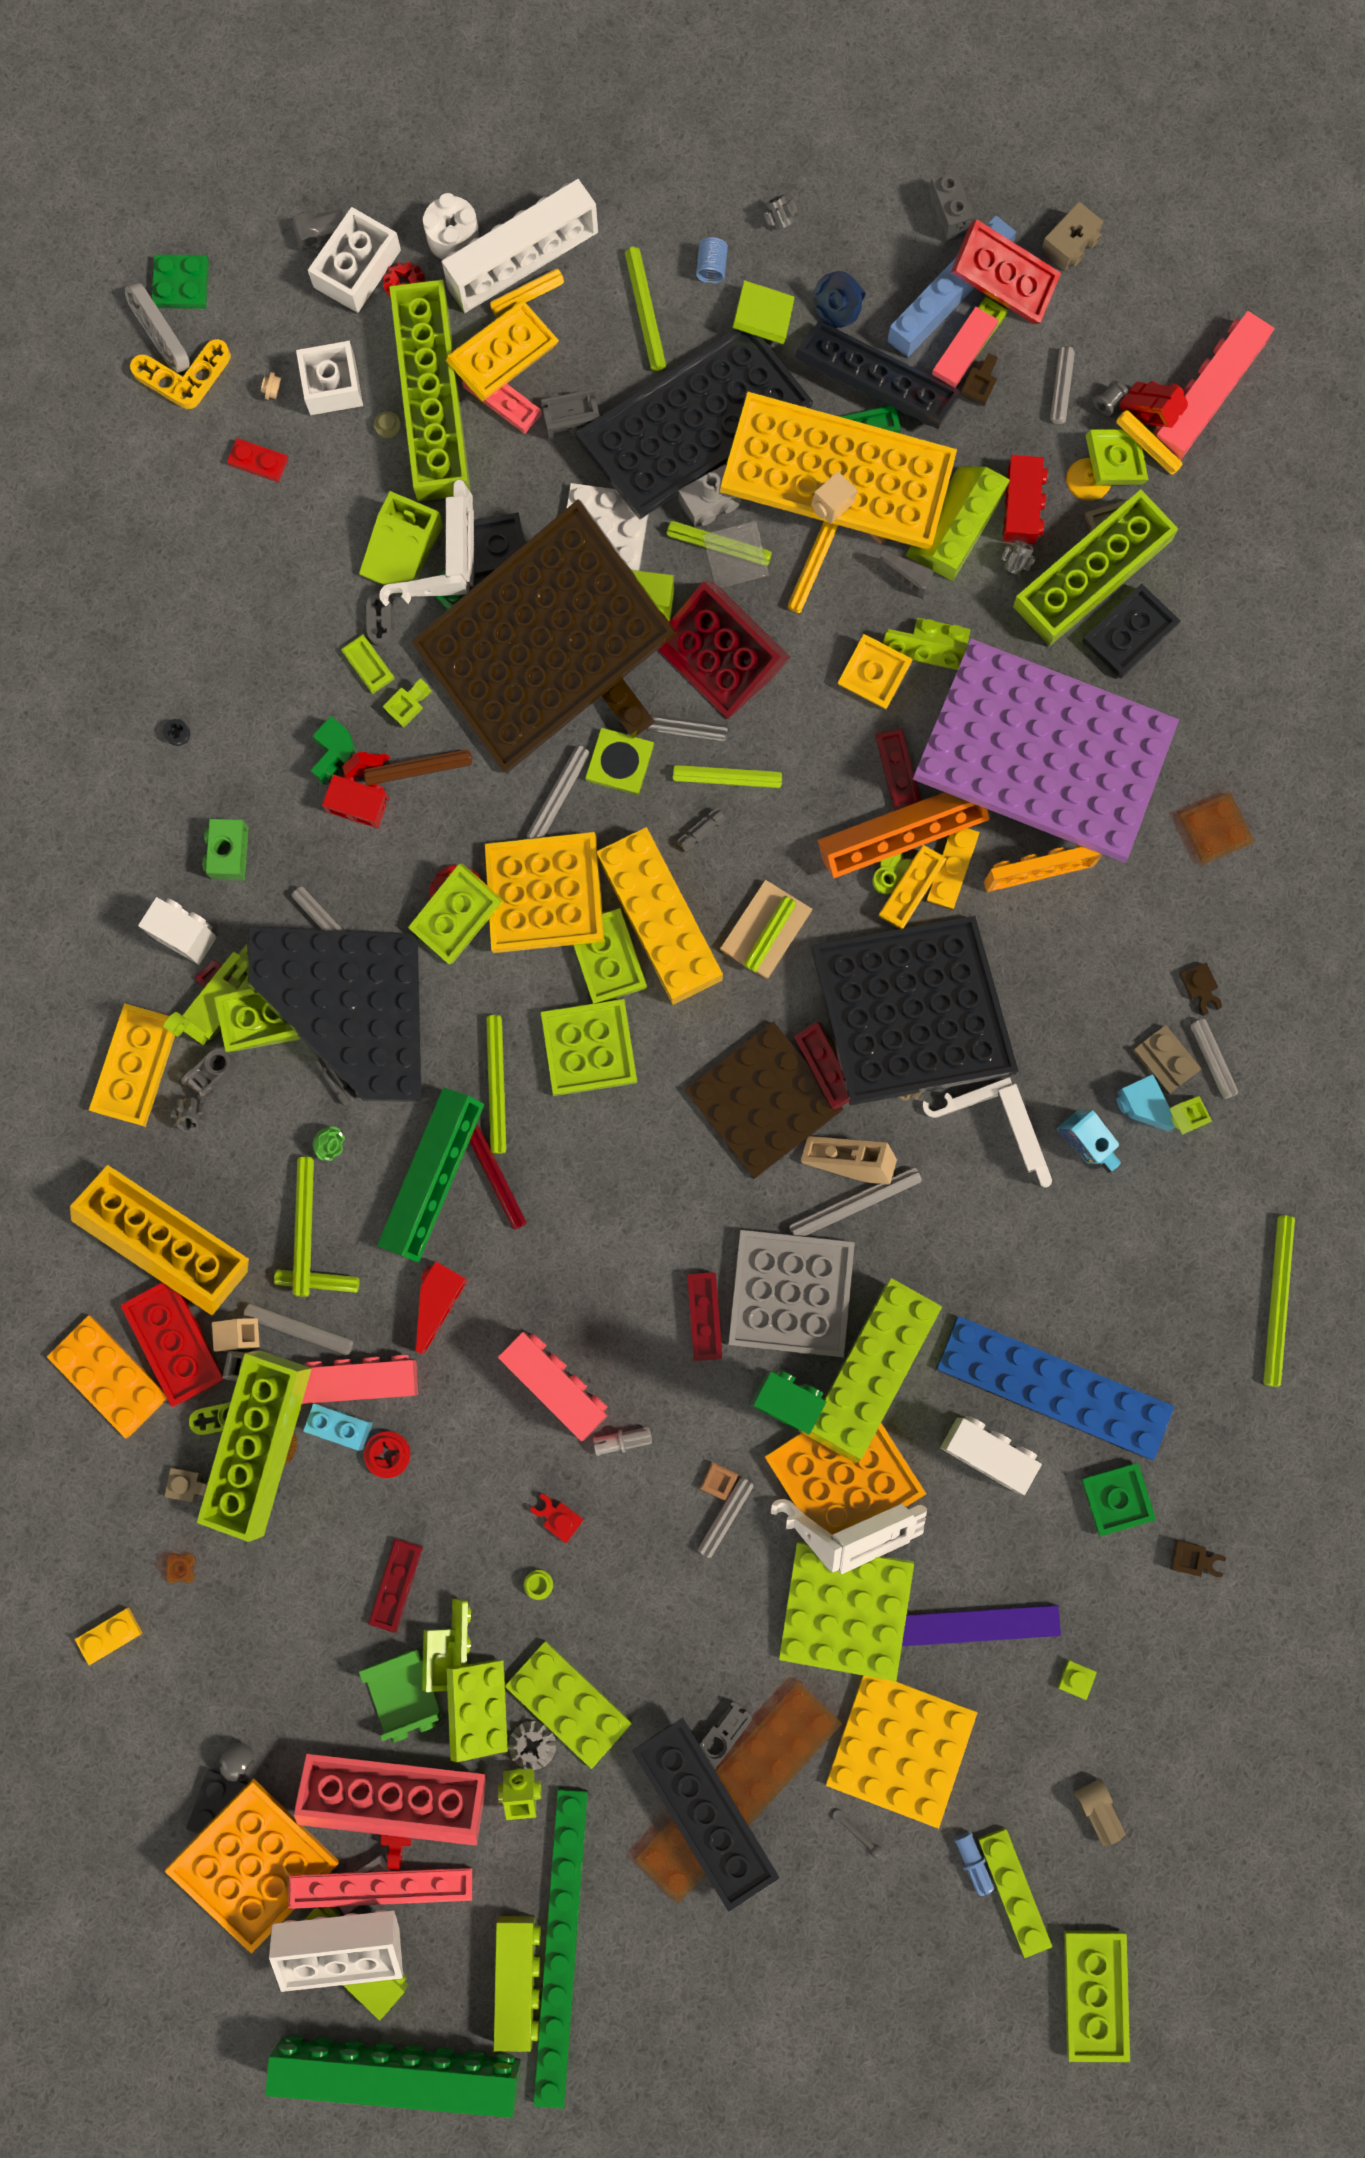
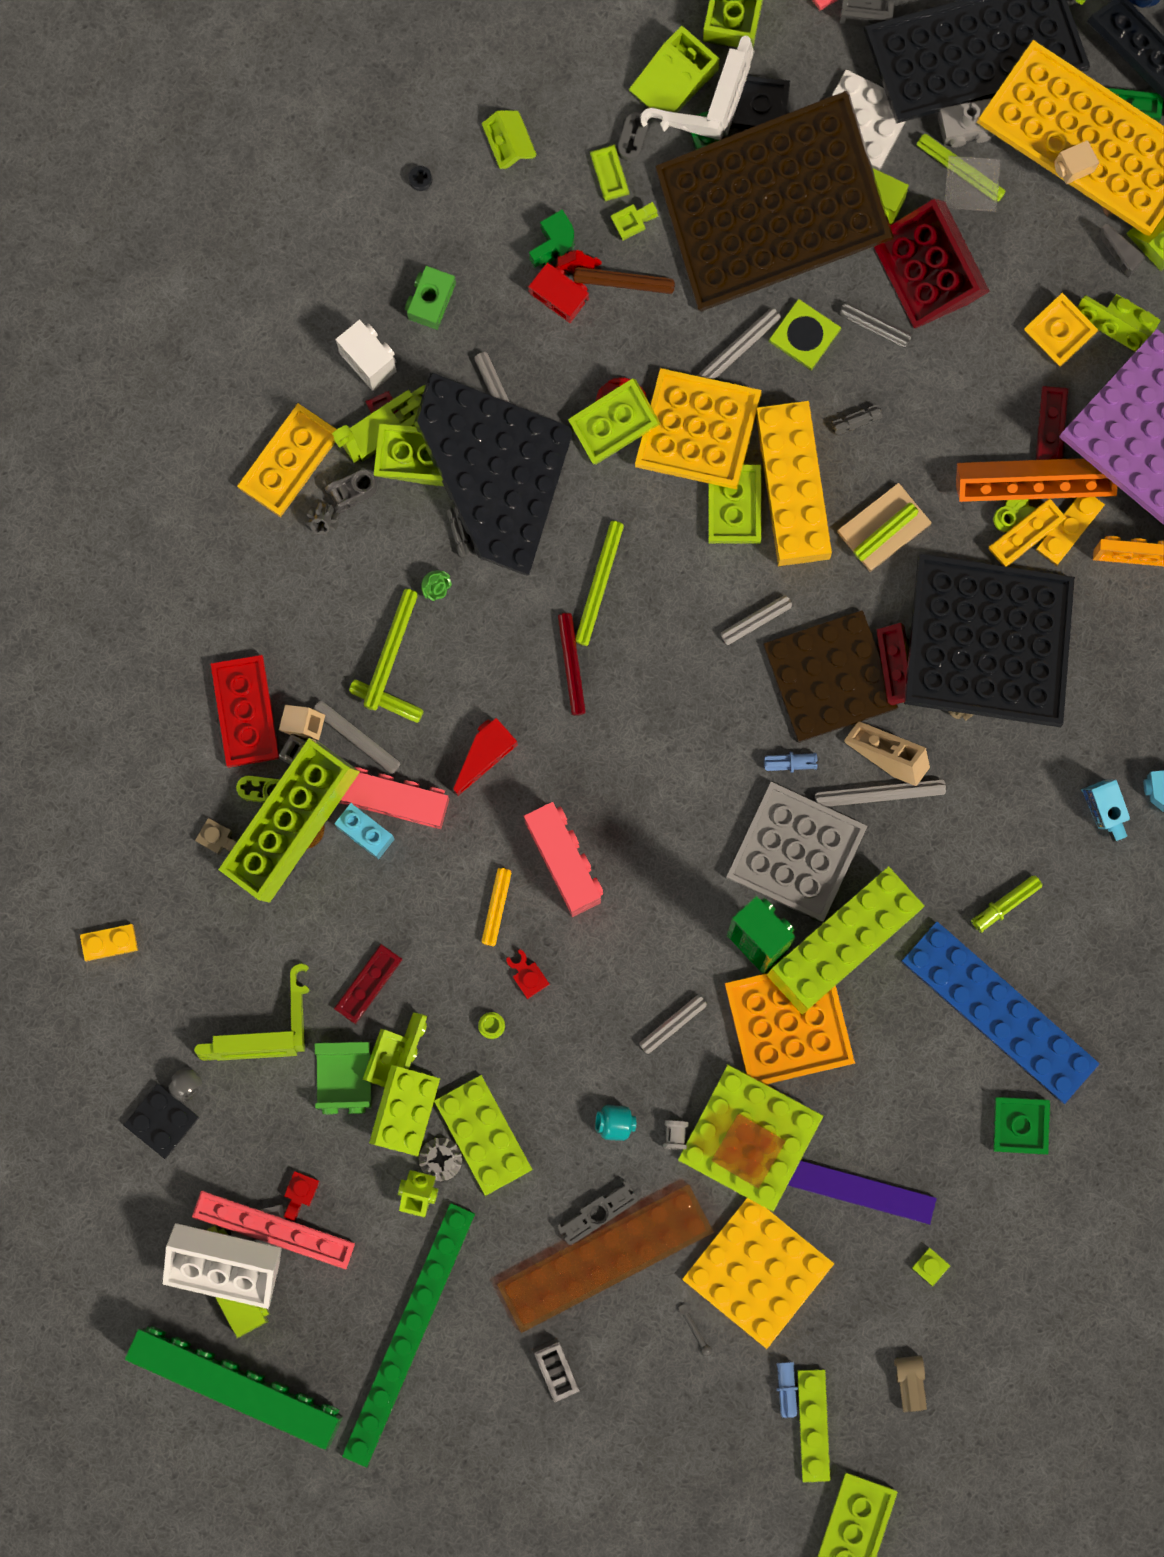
camera: 20 degrees right, 0 degrees up
light orange plate [47,1315,167,1439] -> none
yellow brick [70,1165,249,1315] -> none
light orange plate [165,1778,339,1954] -> none
clear orange plate [166,1554,196,1584] -> none
coral brick [294,1754,486,1846] -> none
red gear [364,1431,411,1478] -> none
green brick [377,1087,485,1263] -> none
lime brick [494,1916,541,2052] -> none
lime plate [541,999,637,1096] -> none
light grey axle [593,1427,652,1456] -> none
dark brown plate [602,679,655,738] -> none
black plate [632,1717,780,1912] -> none
lime axle [673,765,782,788] -> none
dark red plate [687,1272,723,1361] -> none
medium nougat tile [700,1462,738,1501] -> none
white hinge [771,1499,927,1574] -> none
yellow axle [788,521,839,613] -> none
white hinge [923,1077,1052,1188] -> none
white brick [940,1416,1042,1495] -> none
dark brown plate [1170,1540,1226,1577] -> none
none -> lime hinge [195,964,310,1061]
none -> lime panel [482,110,537,169]
none -> yellow axle [482,868,512,946]
none -> flat silver slope [532,1338,579,1402]
none -> teal head [595,1105,637,1141]
none -> light grey bush [663,1121,688,1150]
none -> clear orange plate [712,1113,786,1189]
none -> light grey axle [721,595,792,645]
none -> medium blue axle [764,752,817,773]
none -> lime axle [971,876,1043,933]

